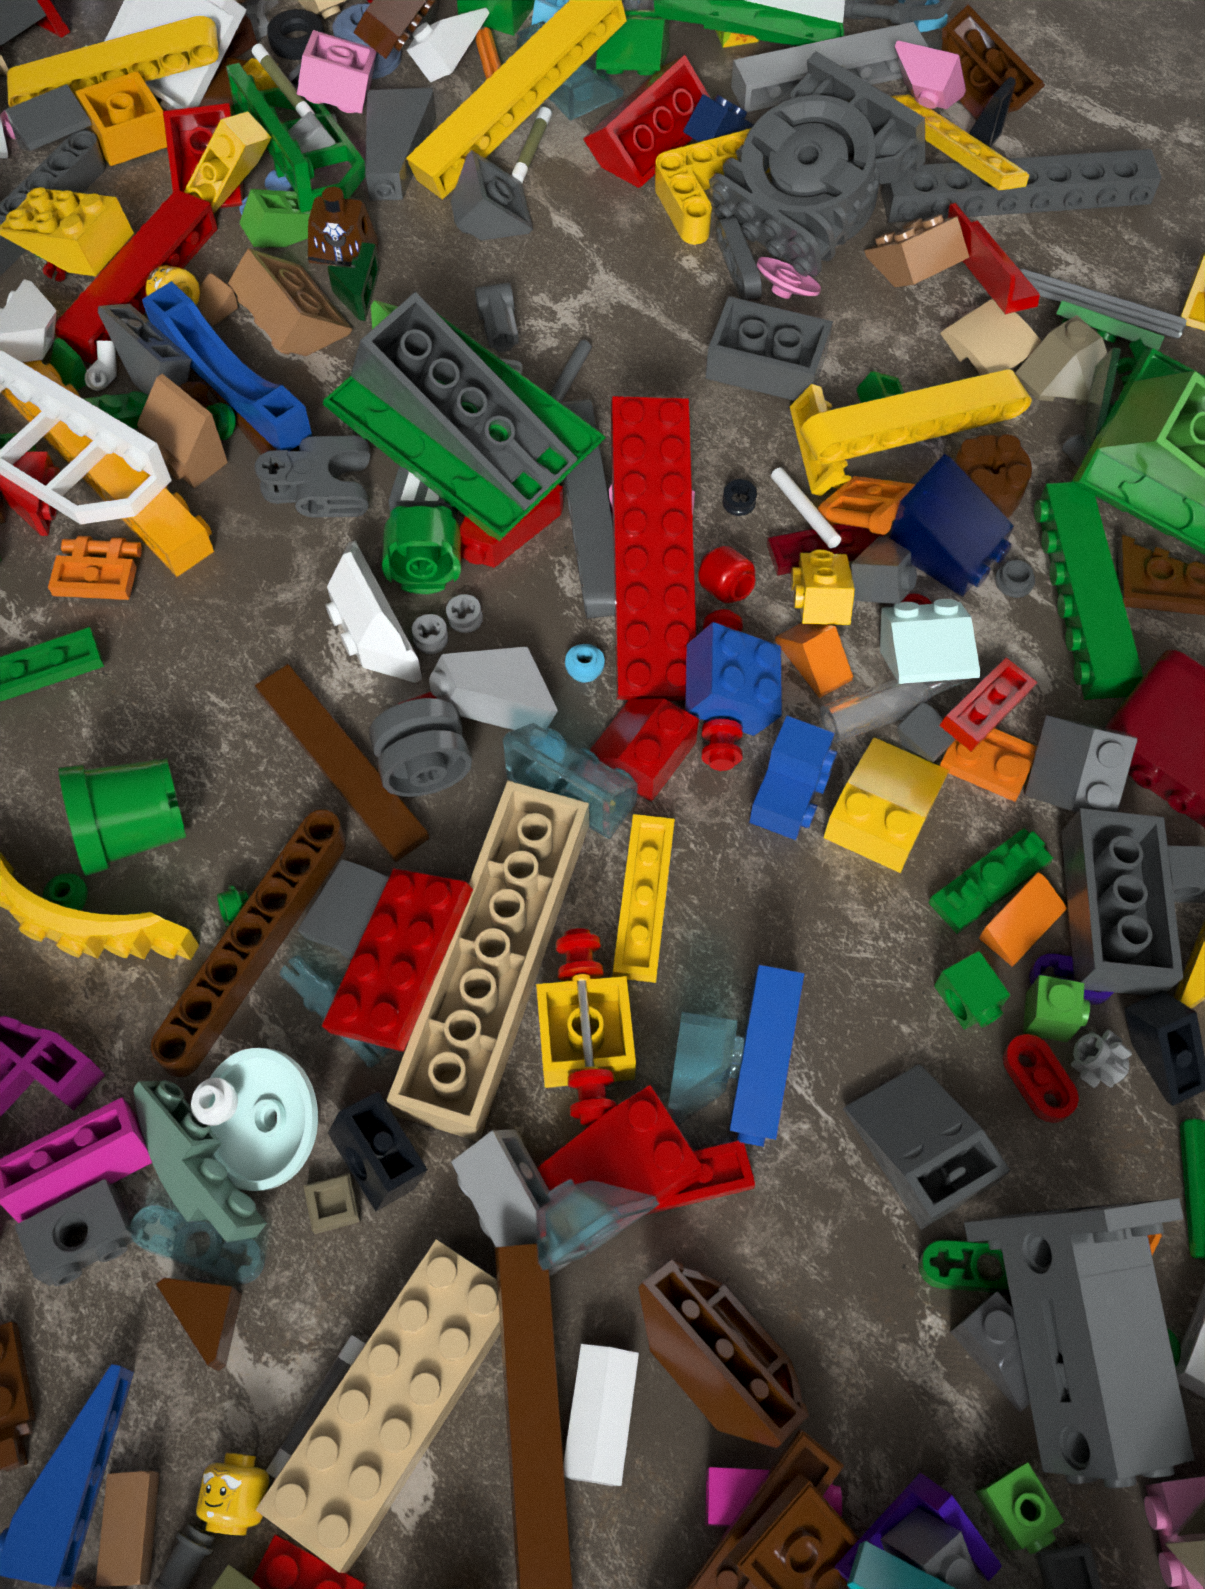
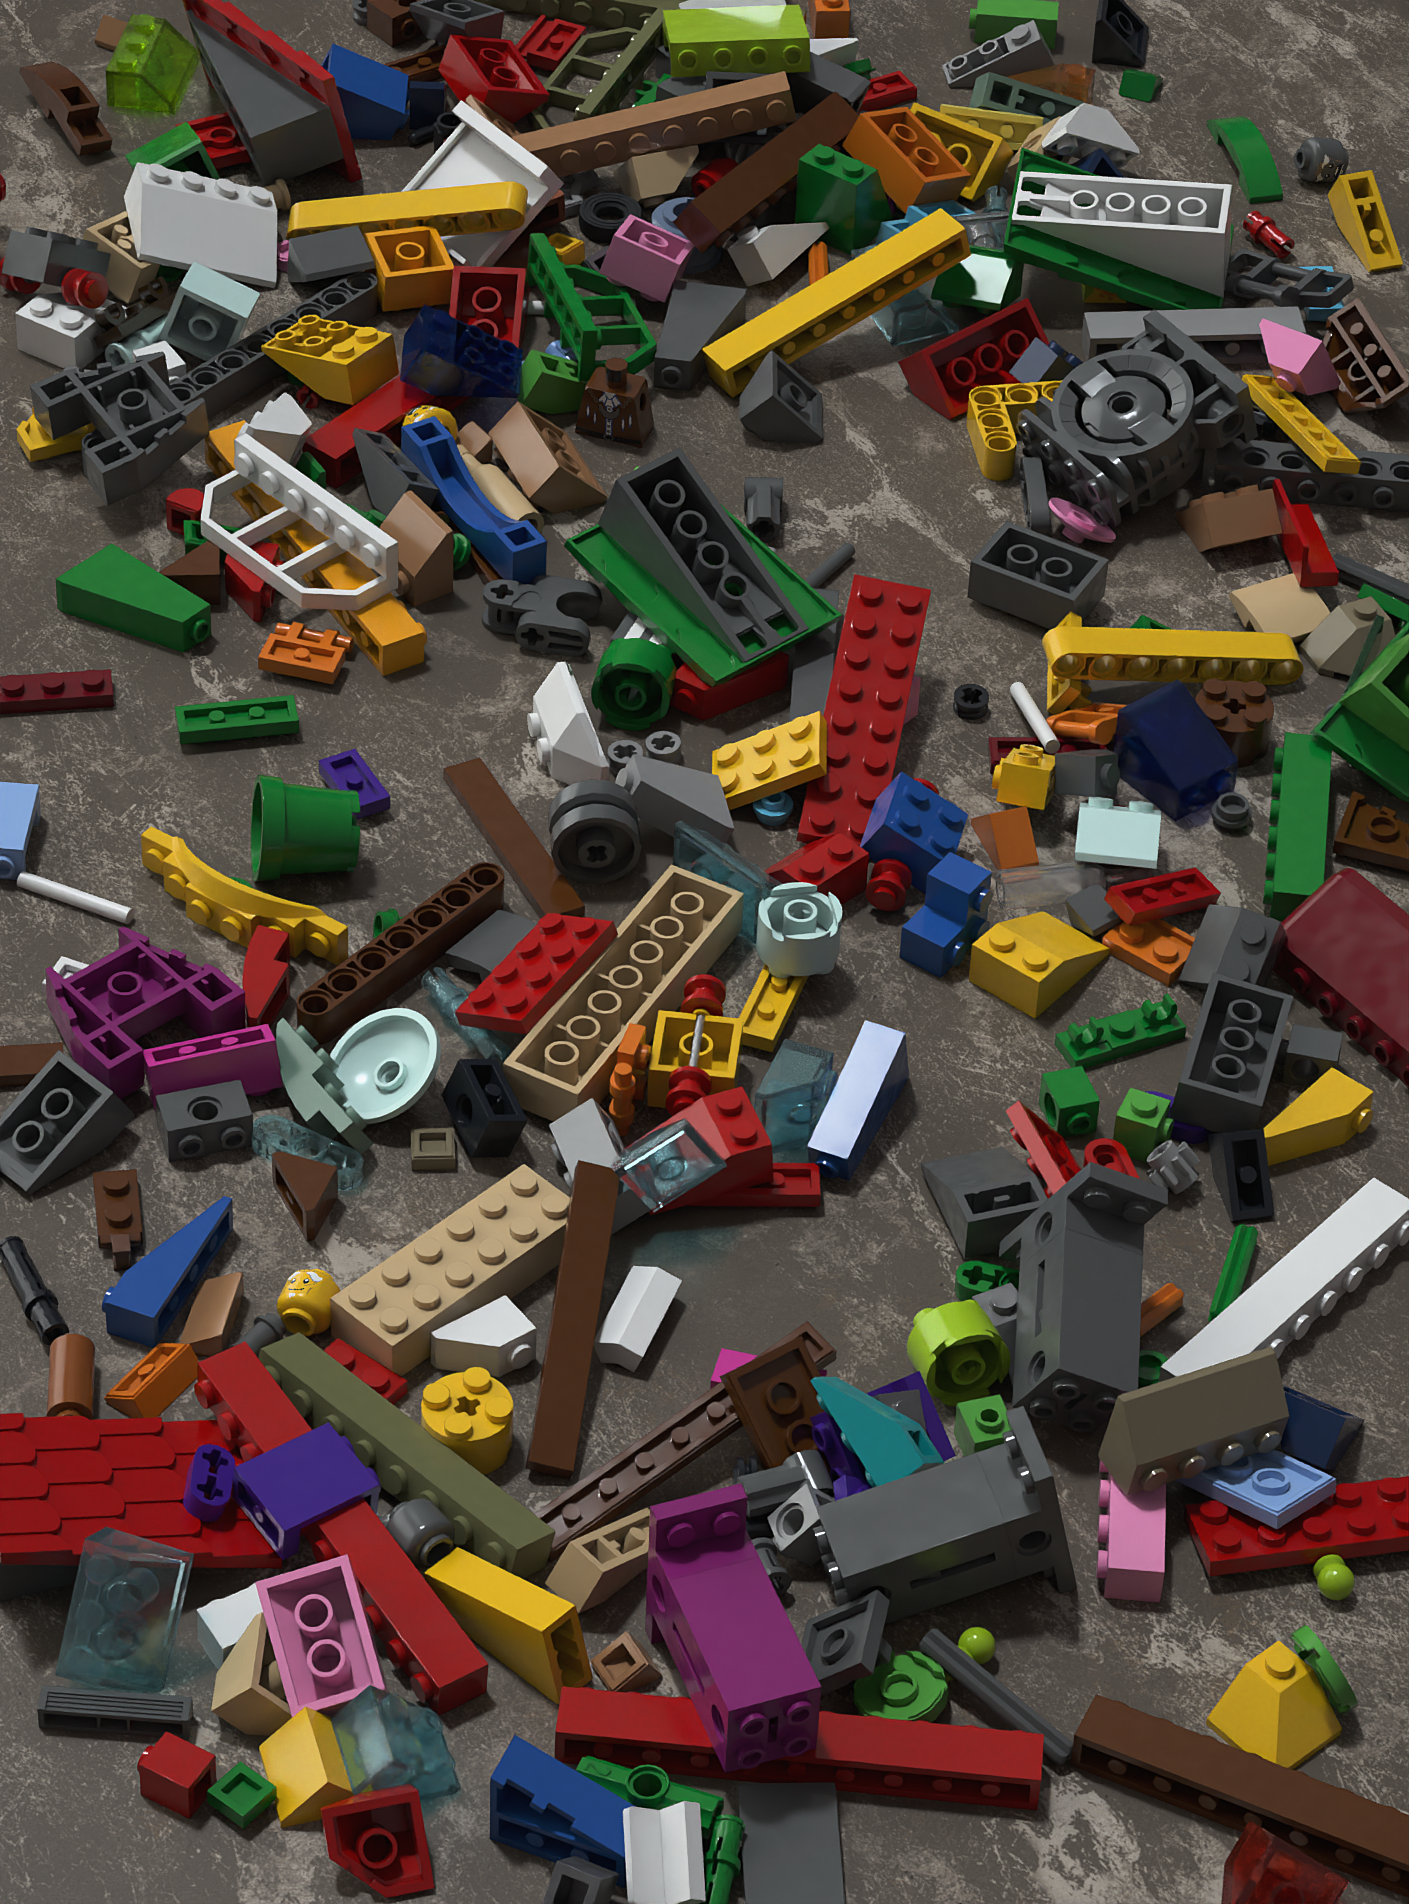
camera: 10 degrees right, 20 degrees down
white arm [85,341,117,391] -> none
yellow slope [184,111,272,214] -> none
white plate [191,1078,238,1126] -> none
olive bar [252,44,315,117] -> none
light grey slope [288,111,336,153] -> none
dark green slope [327,242,380,321] -> none
olive bar [511,107,552,183] -> none
reddish brown wedge [638,1259,809,1448] -> none
red head [698,546,756,603] -> none
black slope [968,77,1016,148] -> none
orange slope [979,872,1067,967] -> none
none -> red slope [242,925,290,1028]
none -> dark purple plate [319,749,390,819]
none -> clear blue slope [400,304,522,398]
none -> white slope [431,1295,536,1377]
none -> tan piece [457,444,544,533]
none -> orange plate [609,1023,651,1136]
none -> yellow plate [712,711,827,811]
none -> light aqua brick [756,882,842,978]
none -> lime brick [907,1299,1011,1406]
none -> red plate [1006,1100,1081,1199]

